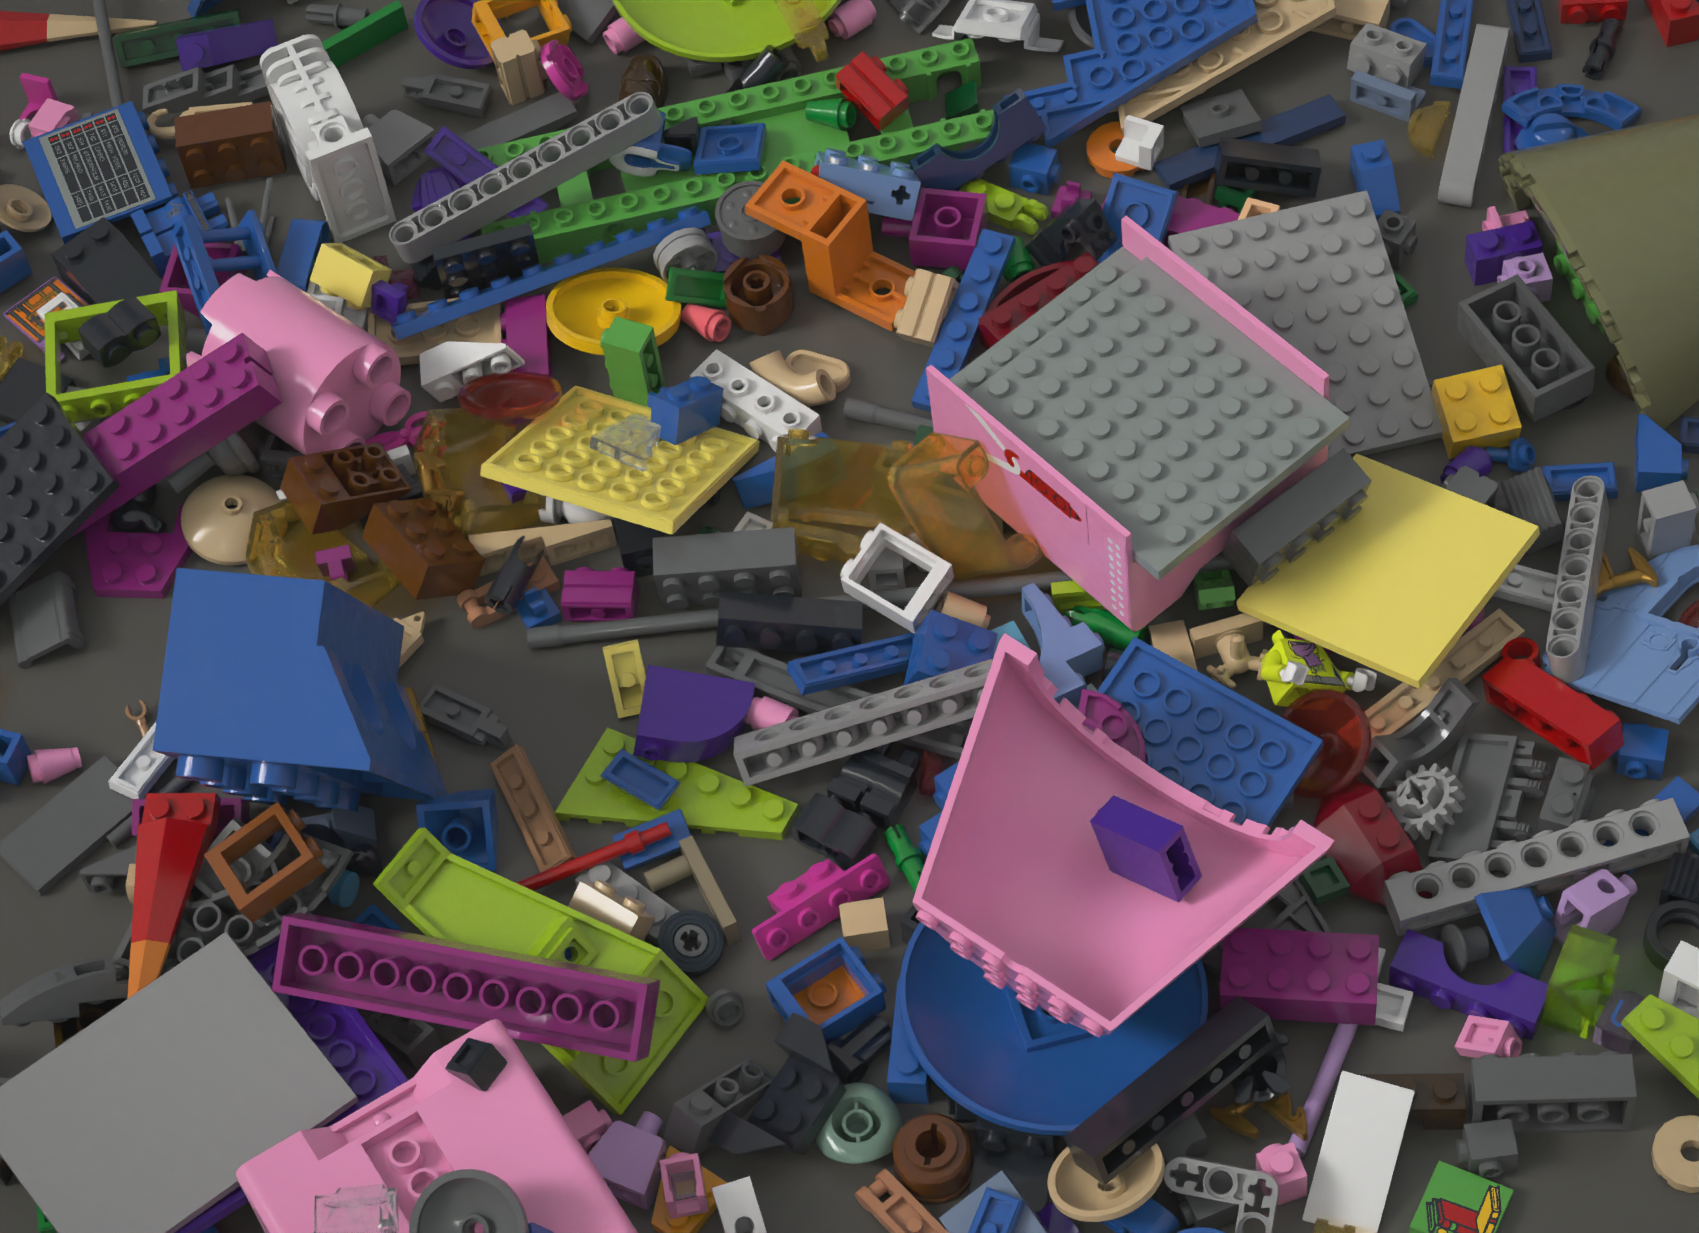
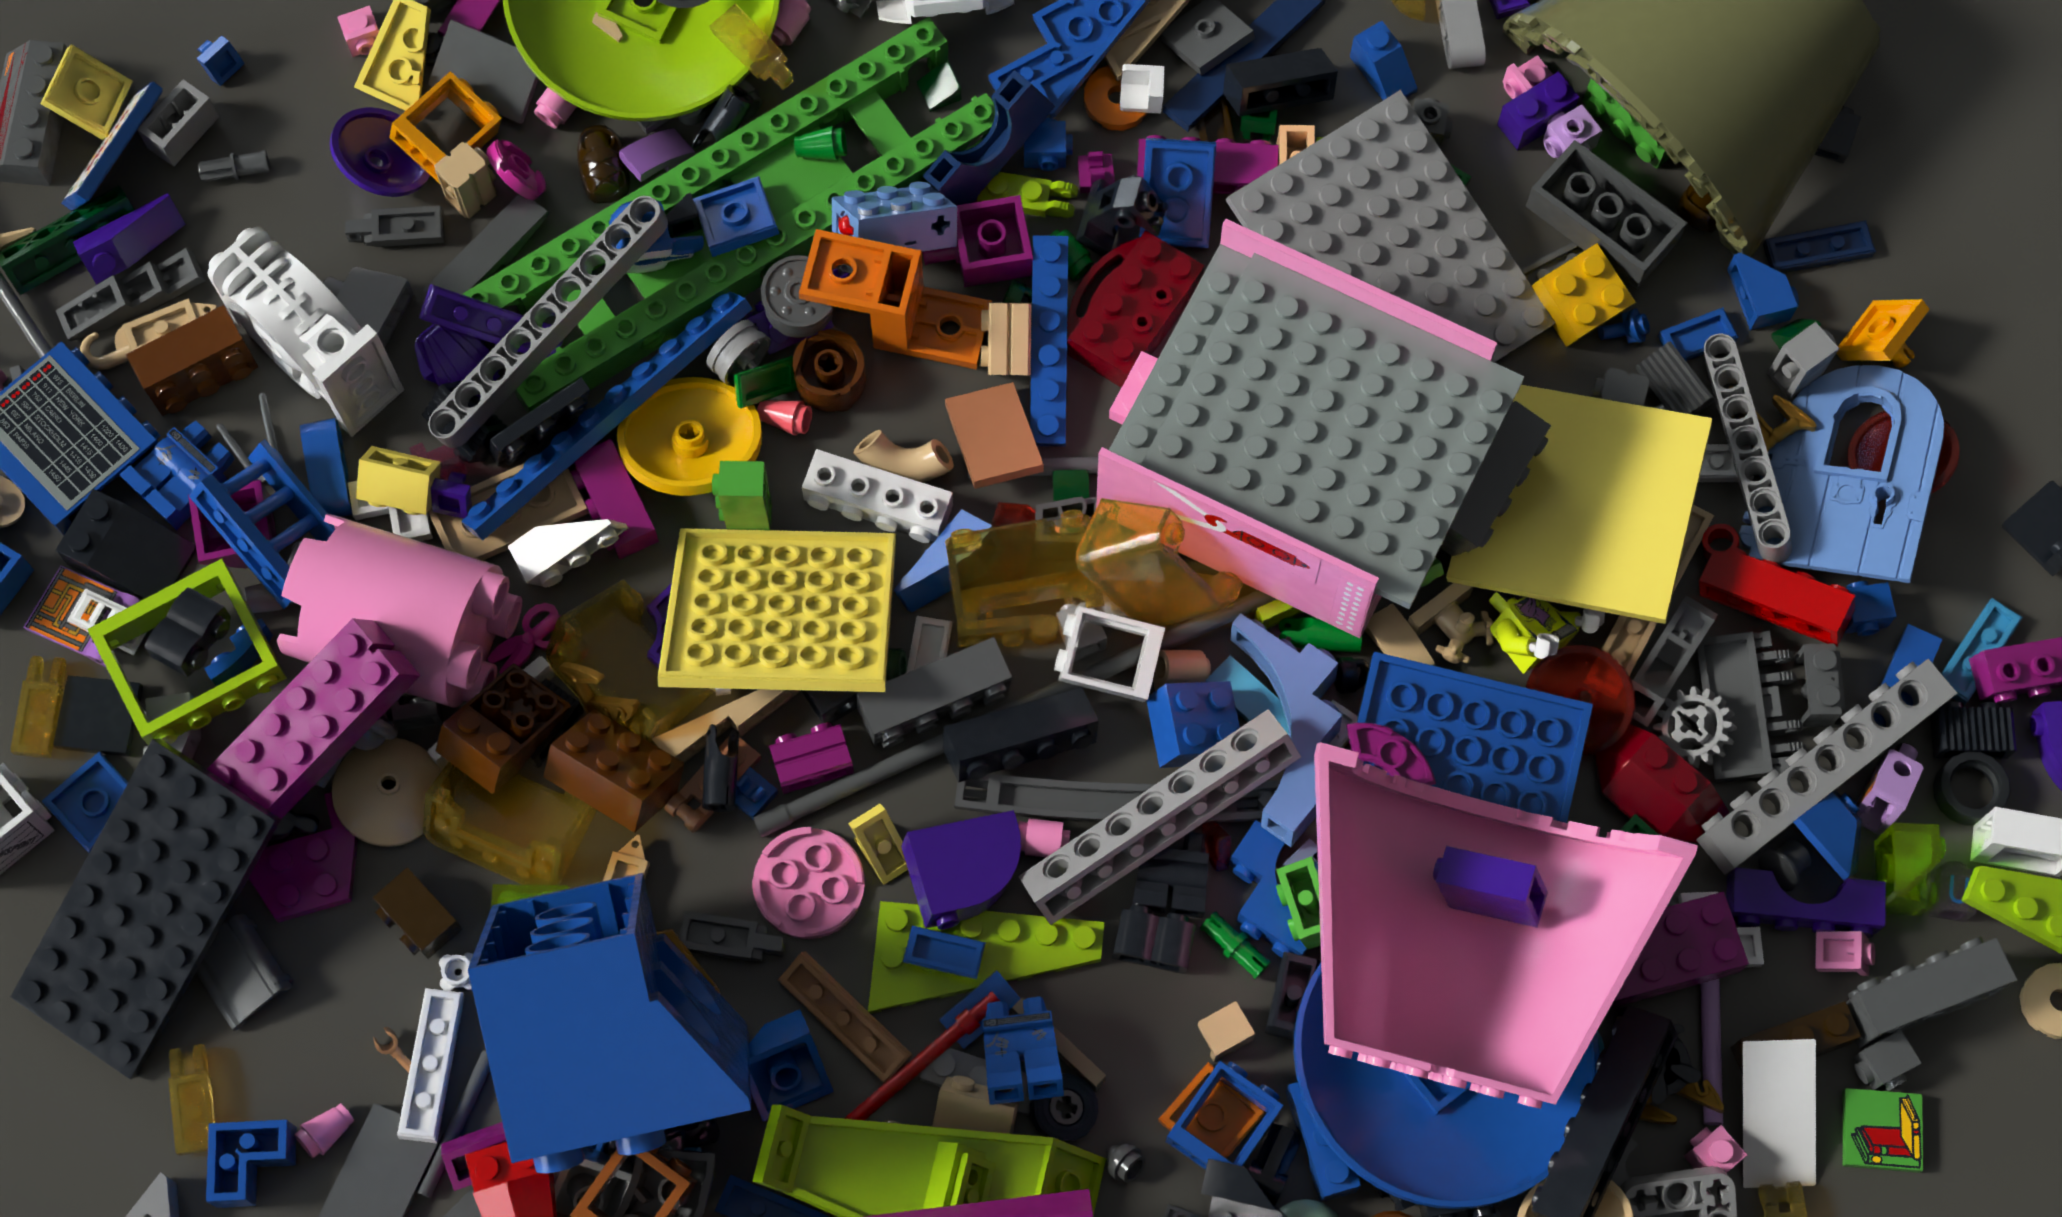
camera: 30 degrees left, 15 degrees up
magenta tile [315,545,357,588] -> none
green tile [322,0,409,68] -> none
clear red dish [458,371,562,427] -> none
clear wing [590,414,661,471] -> none
blue brick [647,376,724,445] -> none
dark pink bracket [752,854,890,960] -> none
tan tile [785,350,851,393] -> none
blue tile [787,633,915,695] -> none
red brick [835,51,909,131] -> none
dark purple brick [1440,446,1492,485] -> none
none -> medium lavender slope [619,128,695,182]
none -> bright pink tile [752,827,865,939]
none -> nougat tile [945,382,1044,489]
none -> blue hips [982,996,1064,1105]

